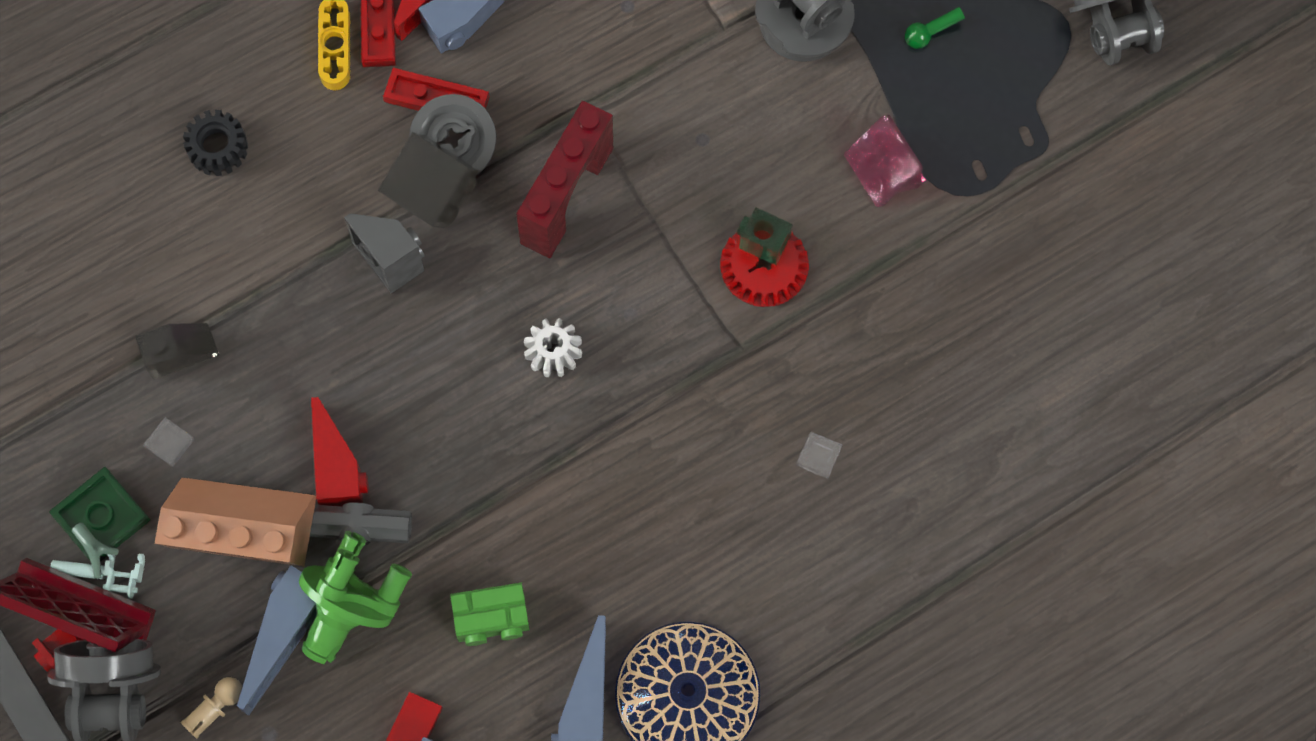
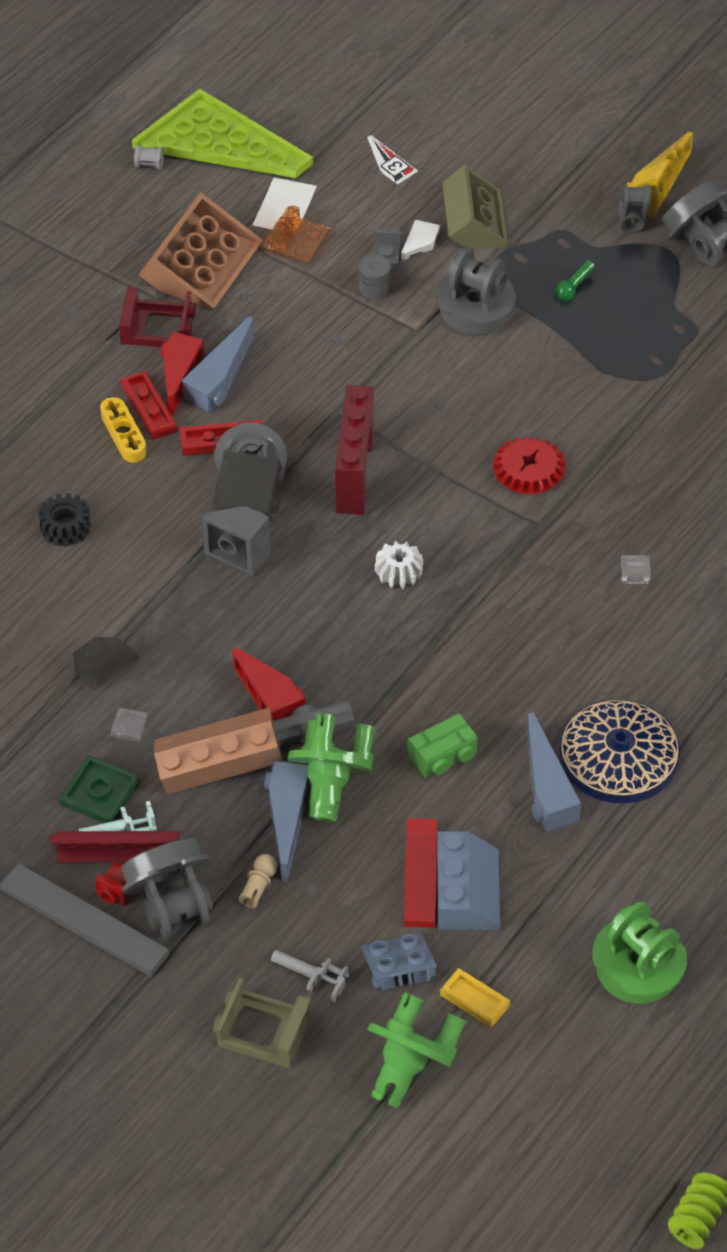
camera: 20 degrees left, 20 degrees down
sand green bar [72,523,119,579] -> none
clear green brick [737,207,793,265] -> none
clear pink bracket [844,115,927,207] -> none

